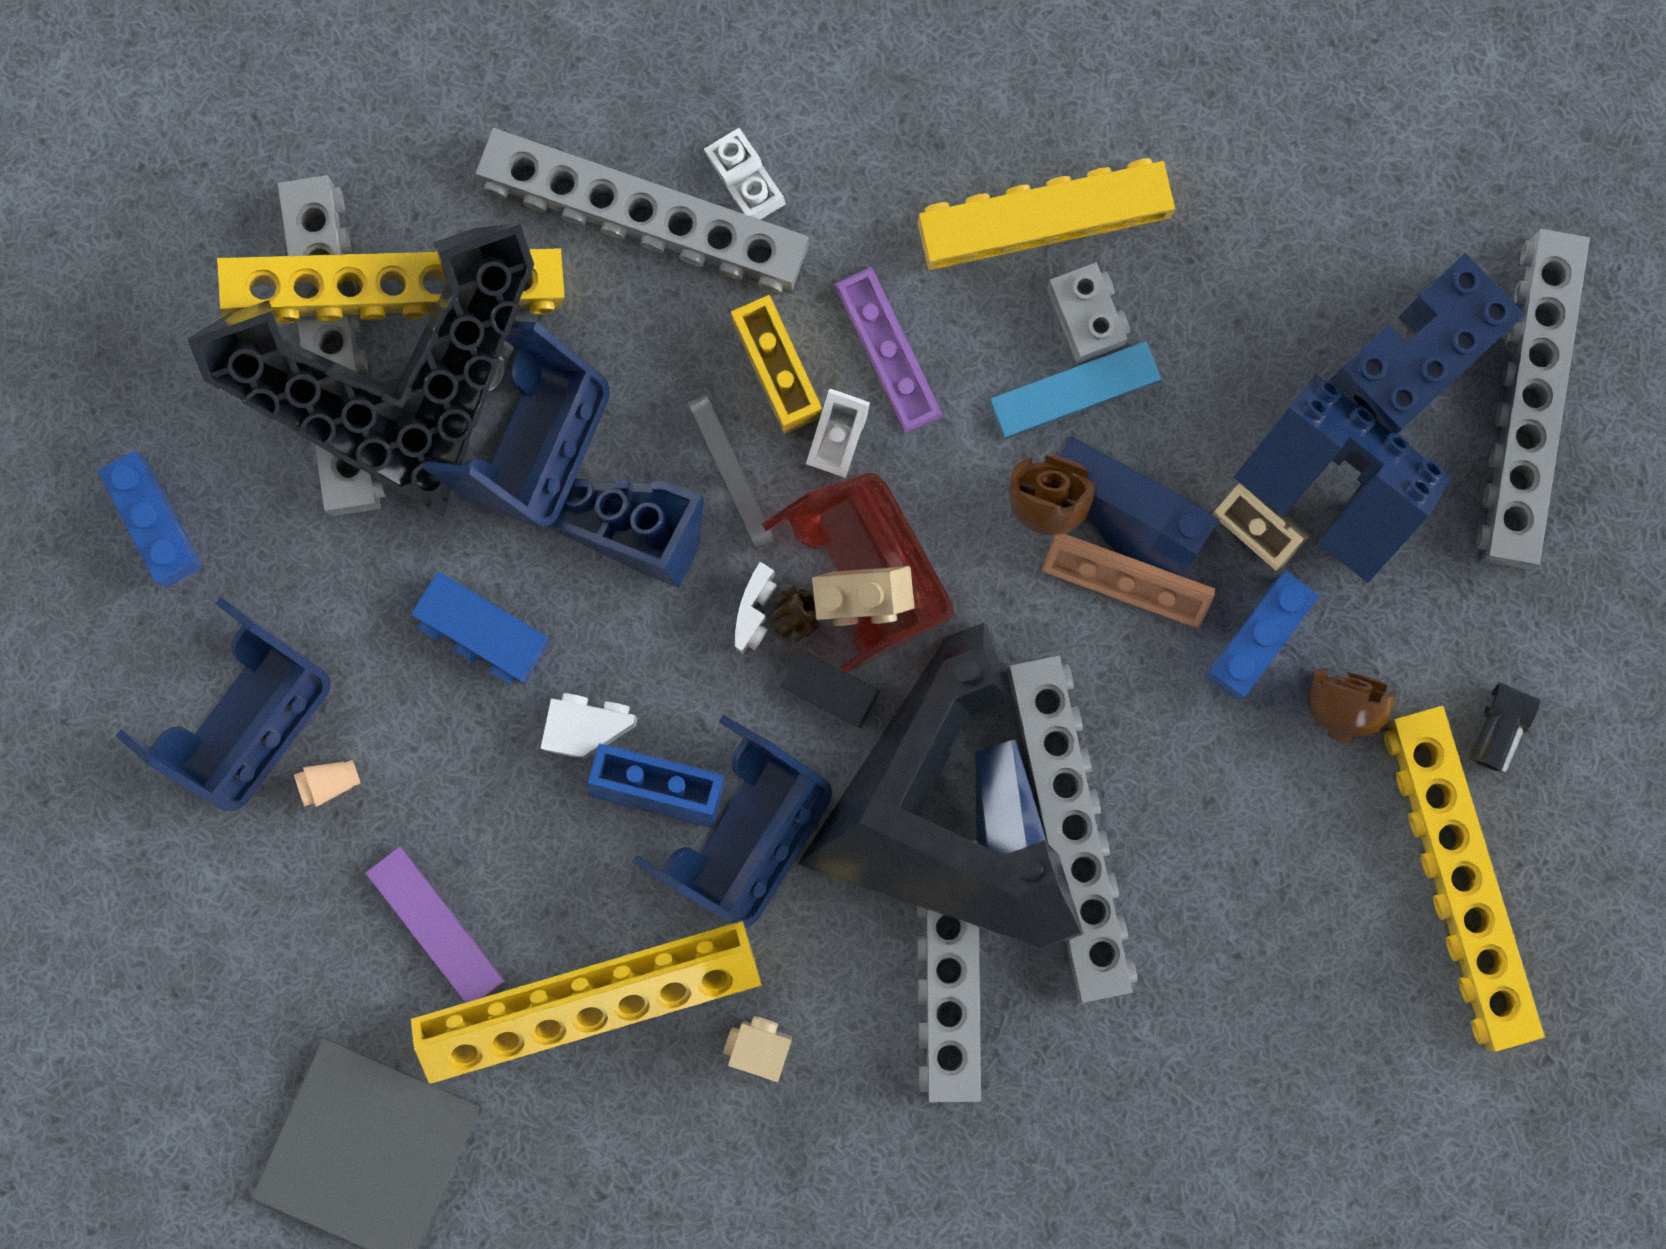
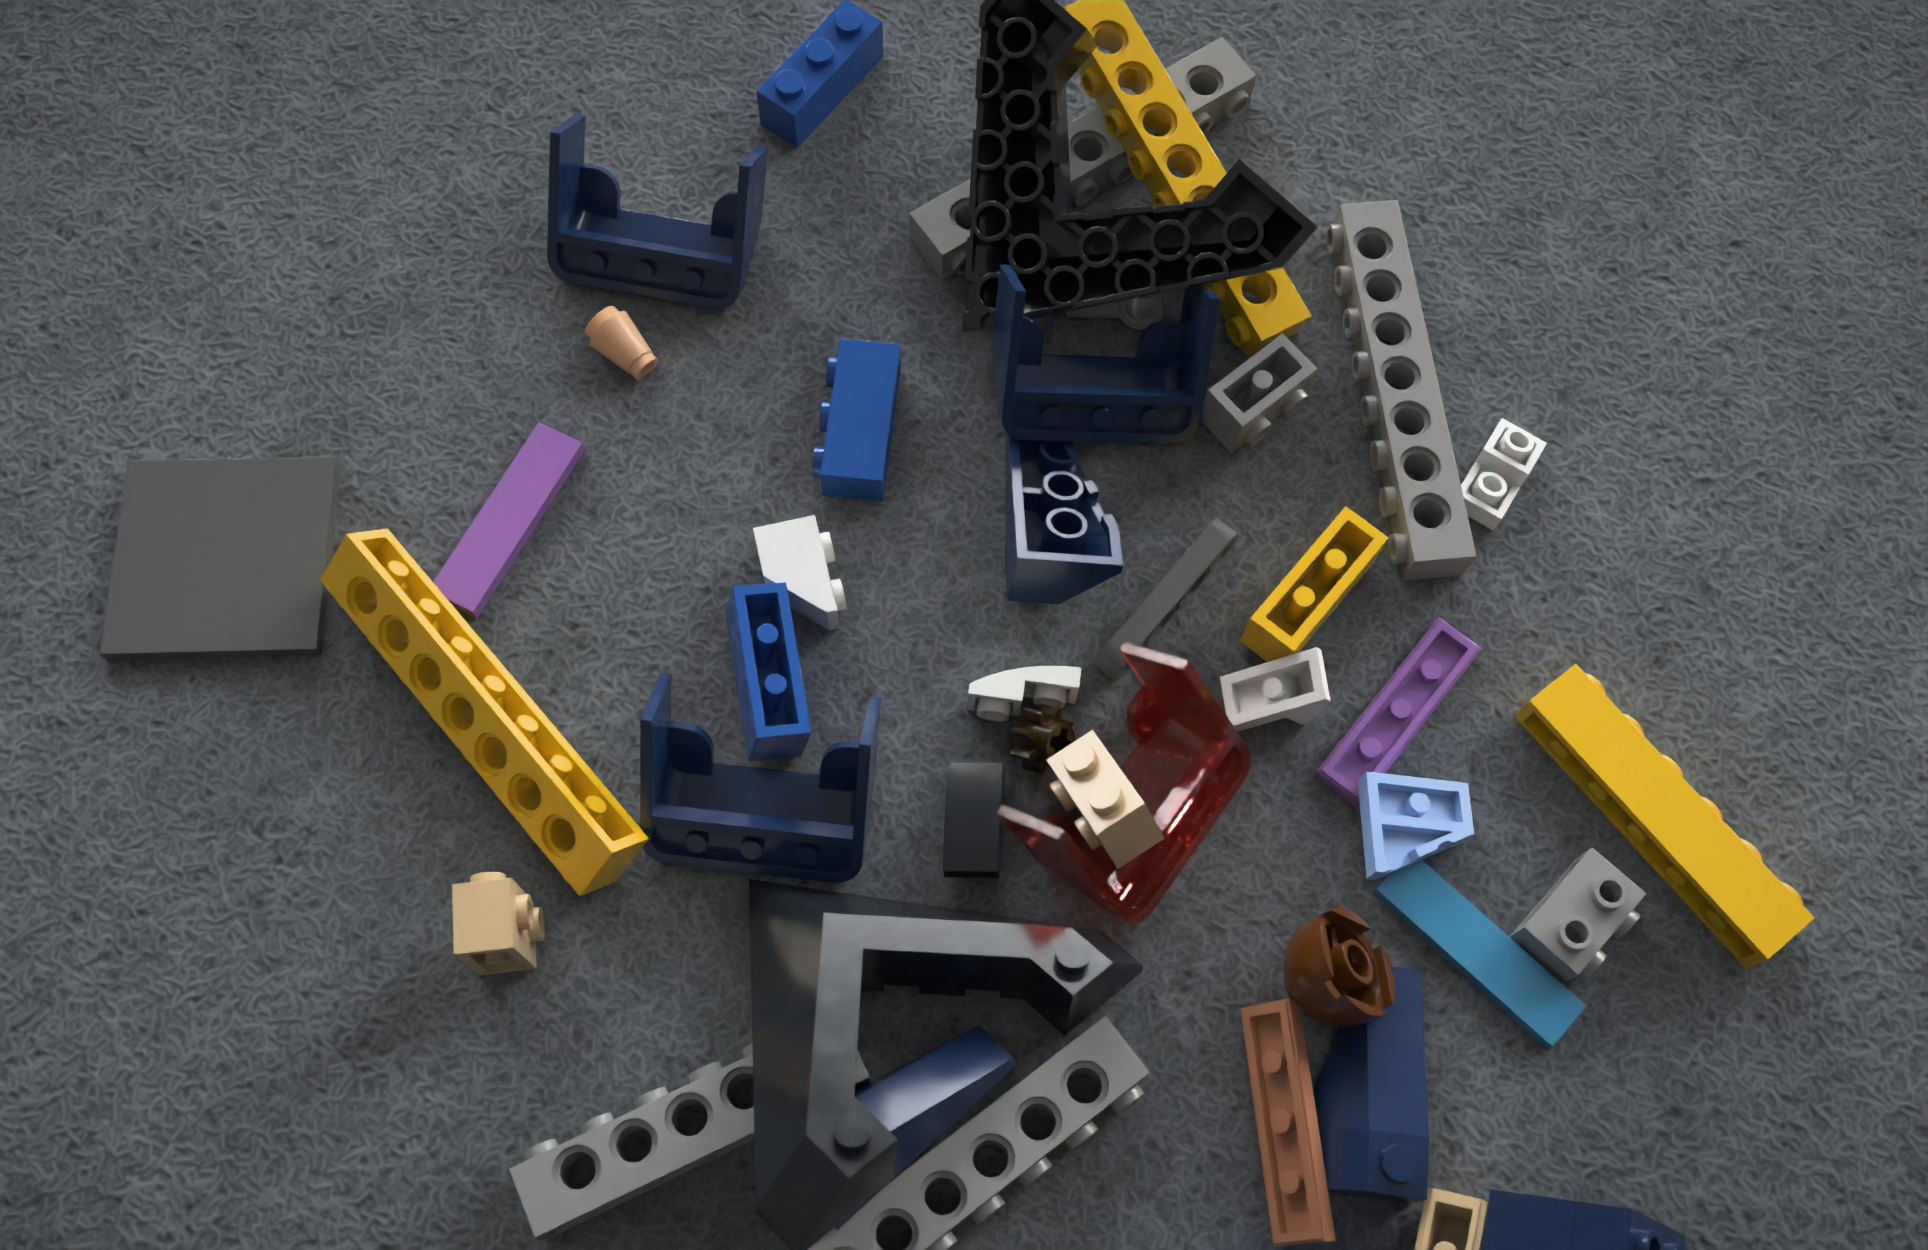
camera: 65 degrees right, 15 degrees down
none -> light grey brick [1200,333,1317,453]
none -> light blue wing [1357,771,1474,880]

